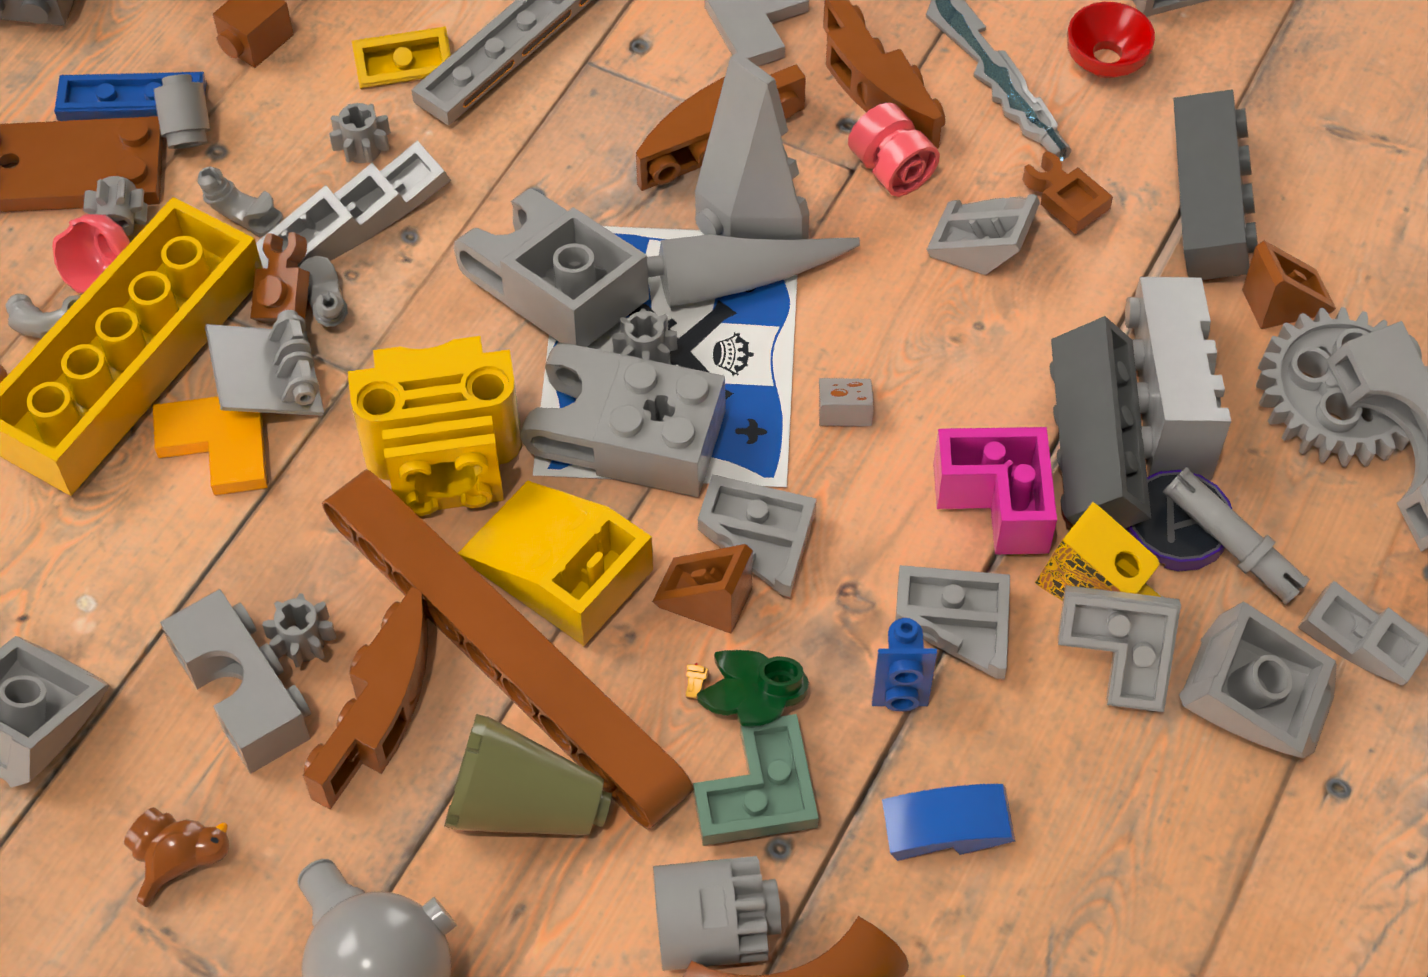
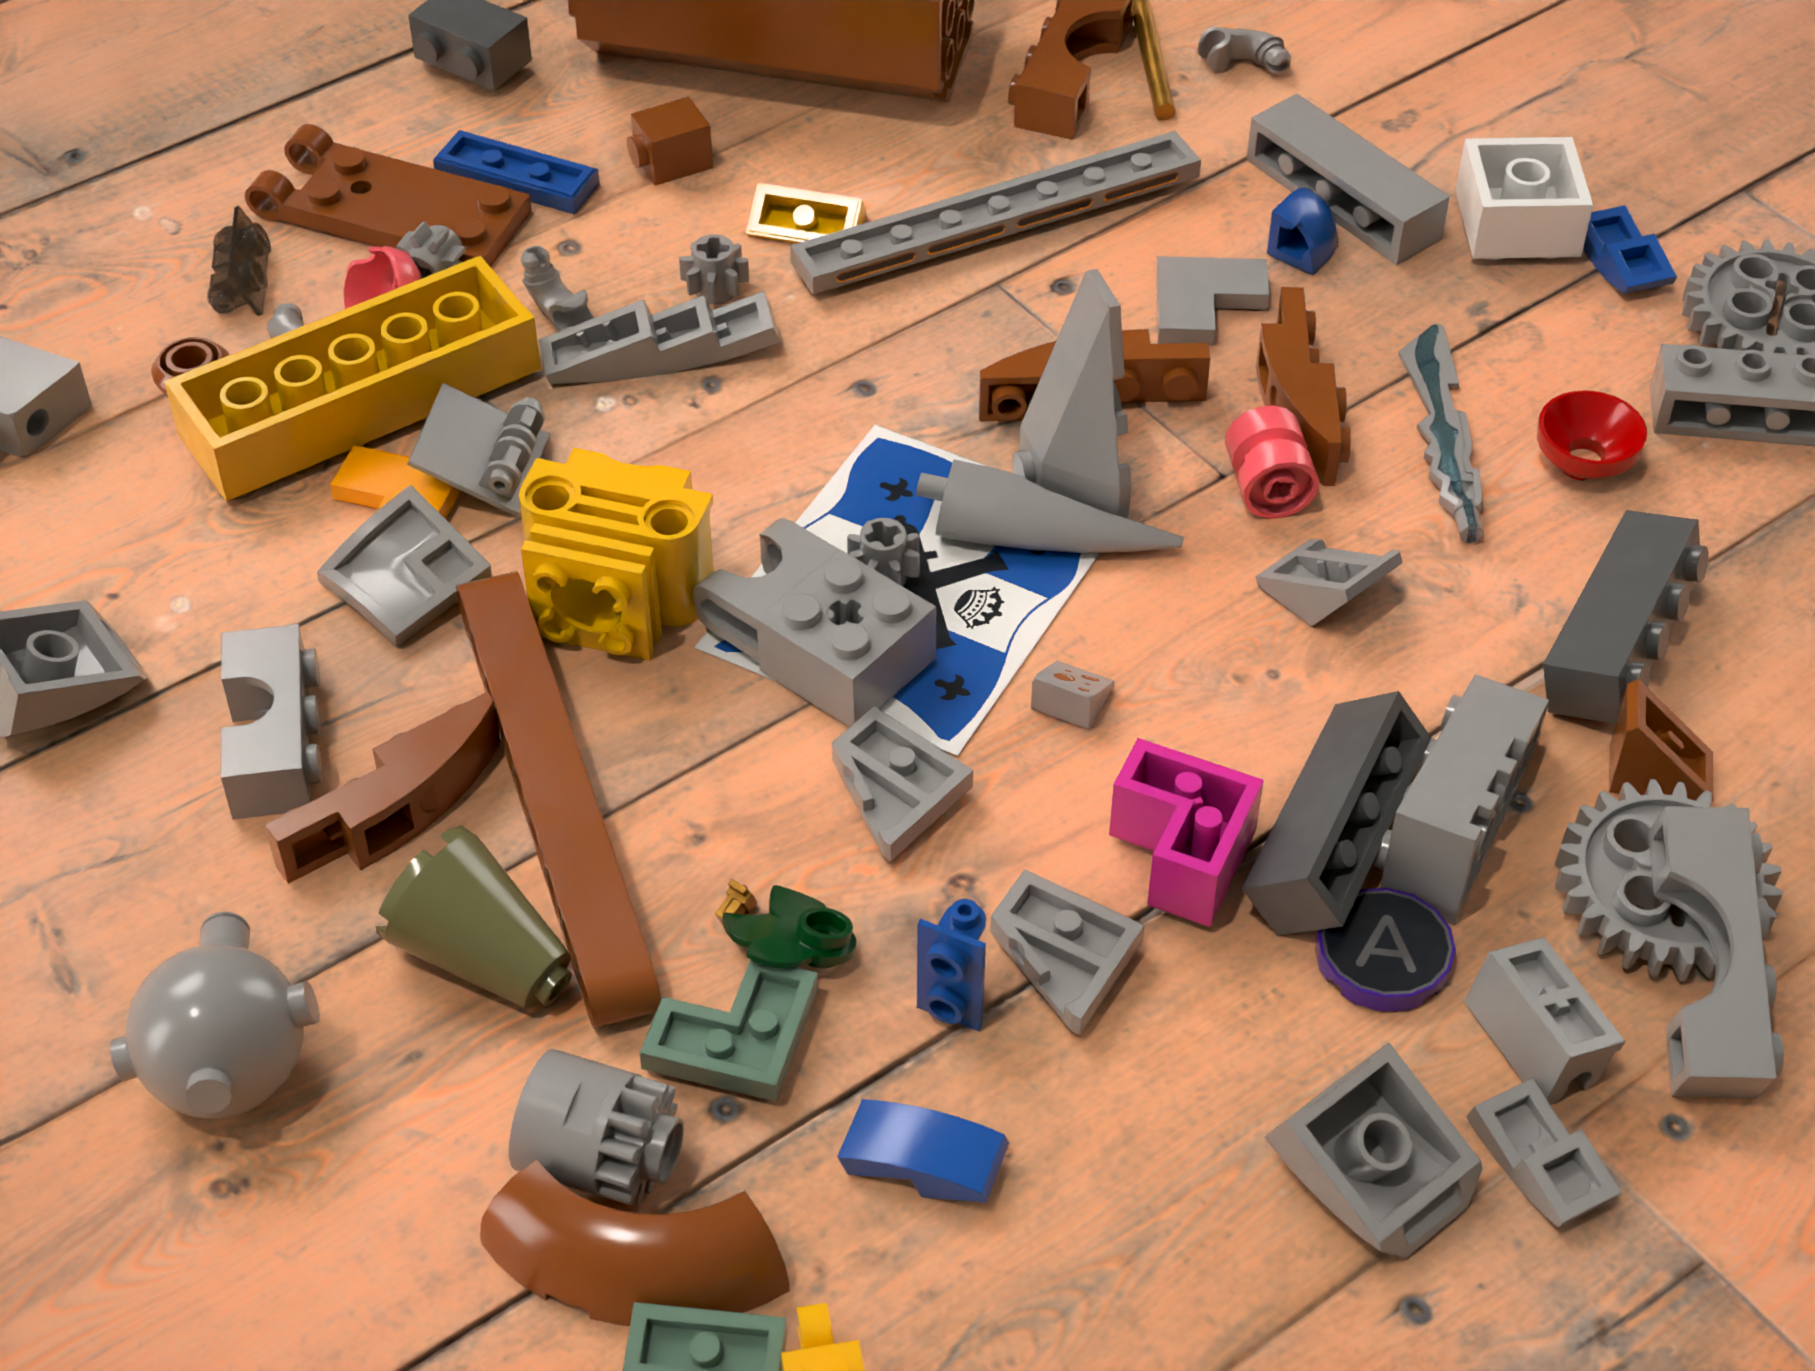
camera: 25 degrees right, 10 degrees down
dark orange animal [124,808,229,907] -> none
light grey brick [153,74,210,149] -> none
dark orange plate [250,232,310,323] -> none
light grey gear [262,593,336,667] -> none
light grey piece [299,256,348,326] -> none
light grey brick [454,189,649,347] -> none
yellow slope [458,480,653,646] -> none
dark orange slope [652,544,753,634] -> none
dark orange plate [1023,151,1113,234] -> none
yellow torso [1035,502,1163,601] -> none
light grey tile [1058,585,1181,712] -> none
light grey pin [1163,466,1310,605] -> none
none -> light grey plate [317,485,492,648]
none -> light grey hinge [1464,937,1626,1105]

